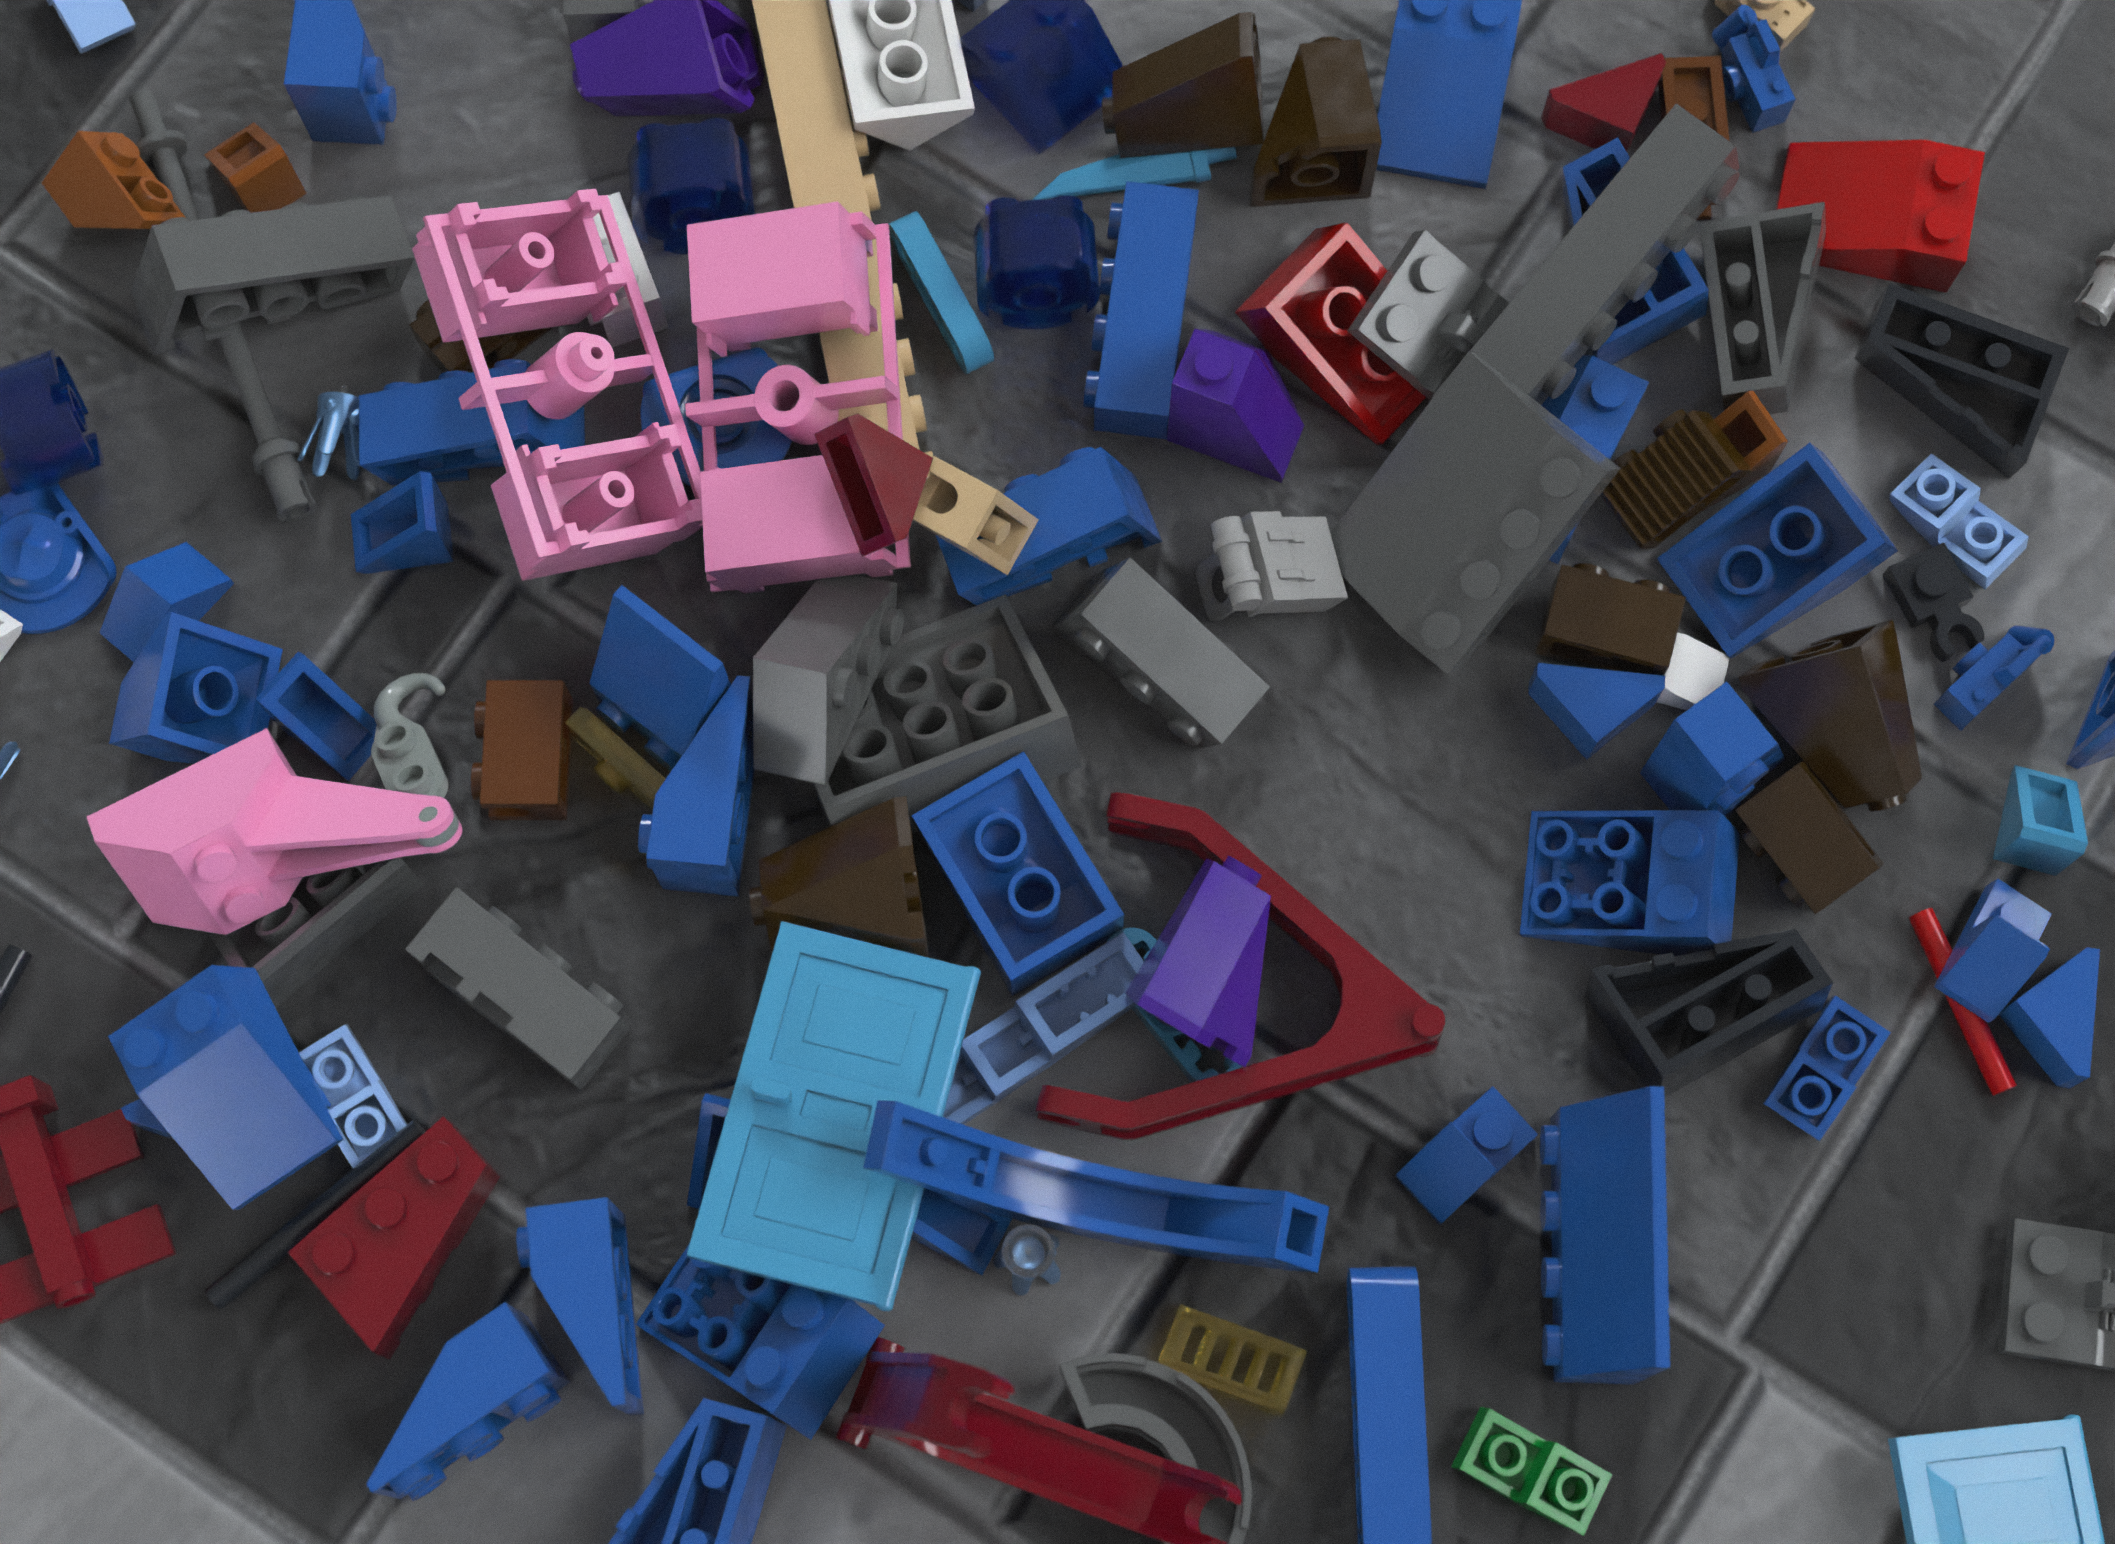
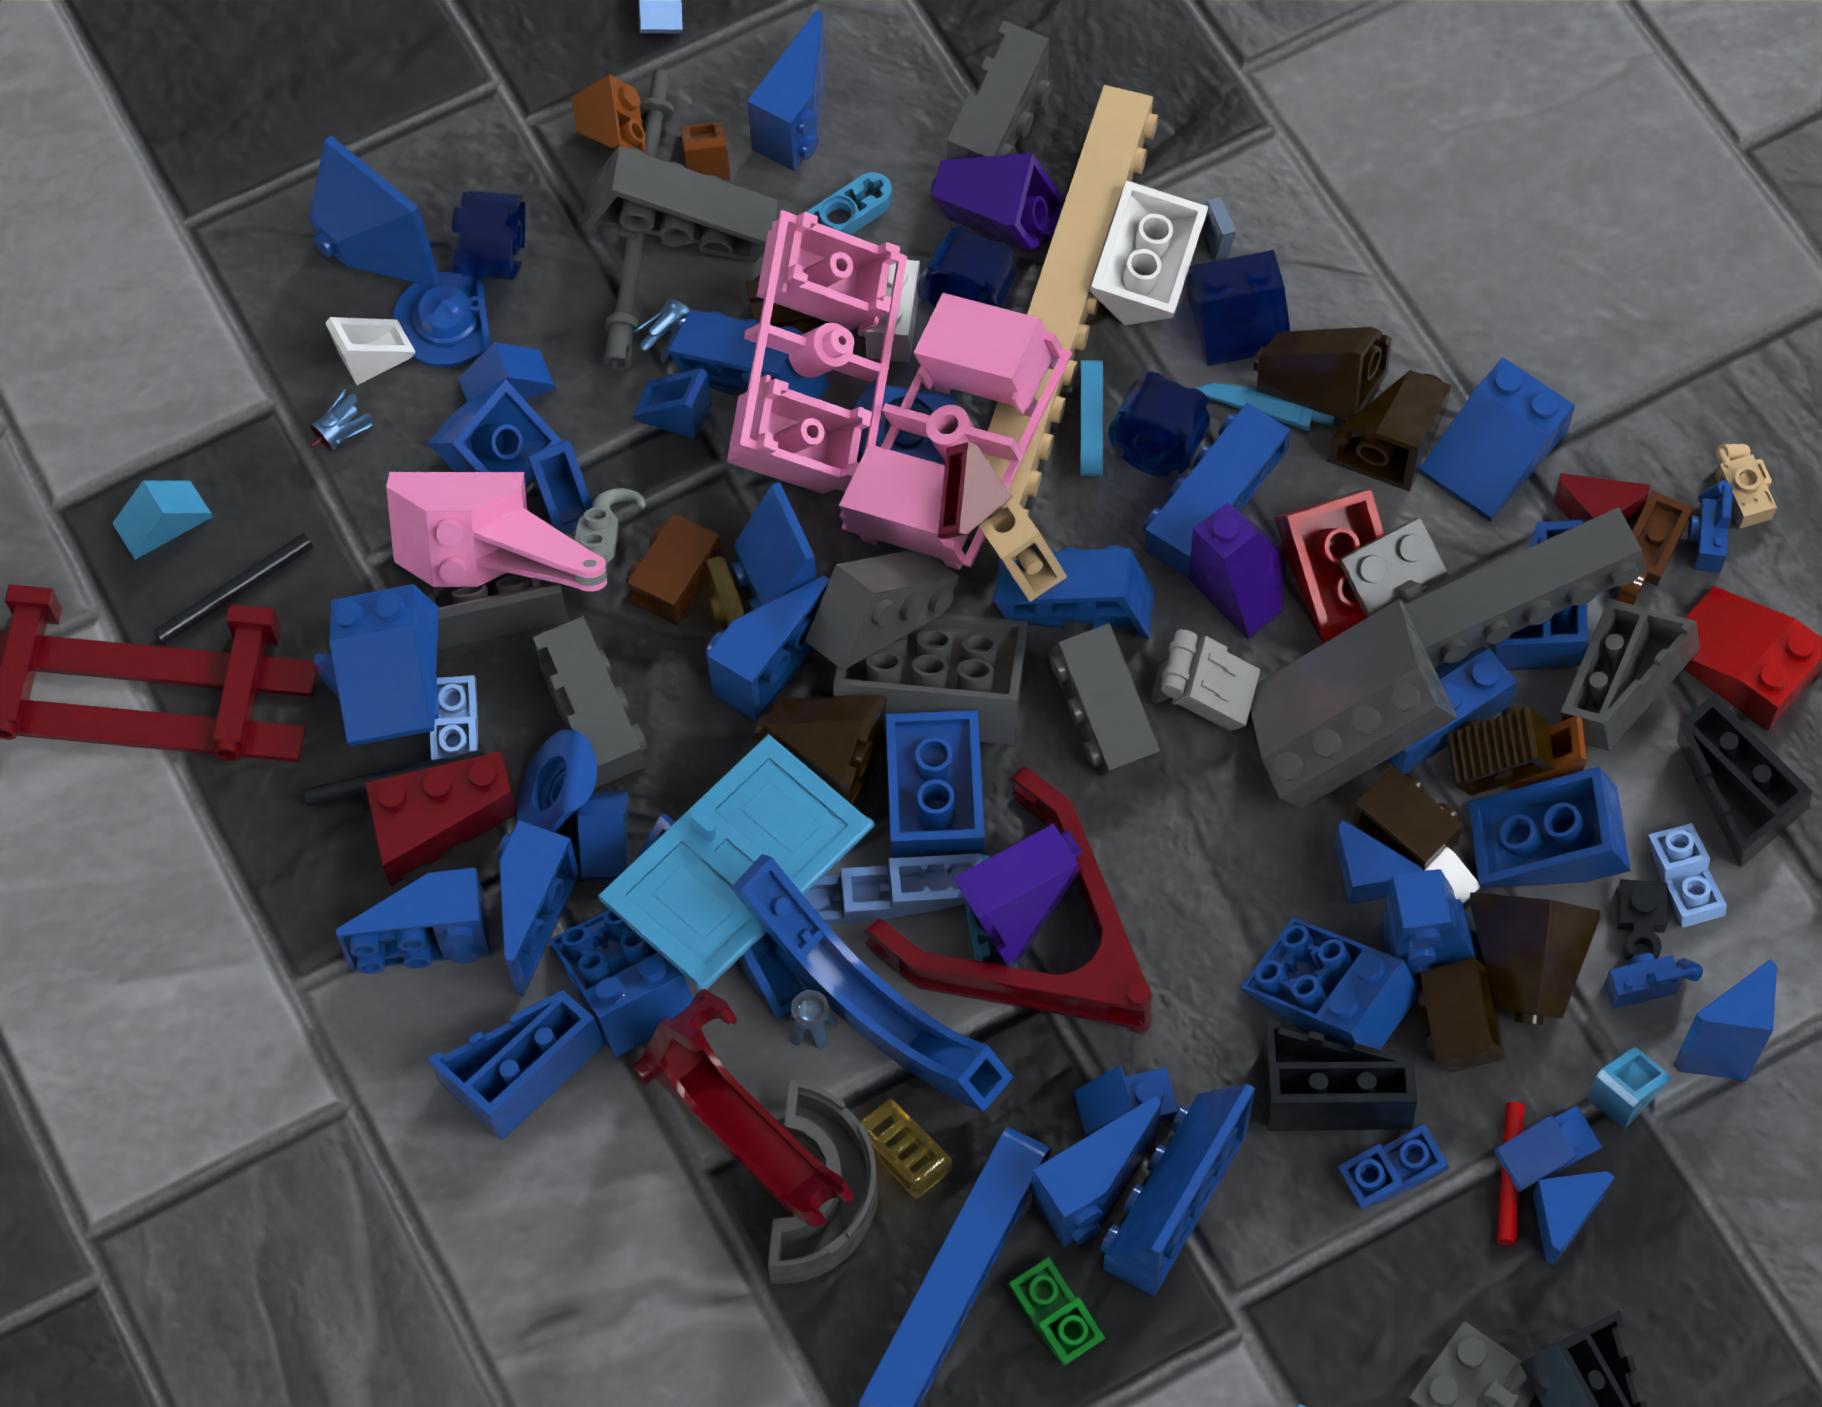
camera: 30 degrees right, 10 degrees down
none -> blue hat [516,729,597,832]
none -> blue slope [577,791,629,881]
none -> dark azure beam [806,172,892,235]
none -> blue slope [1032,1095,1162,1248]

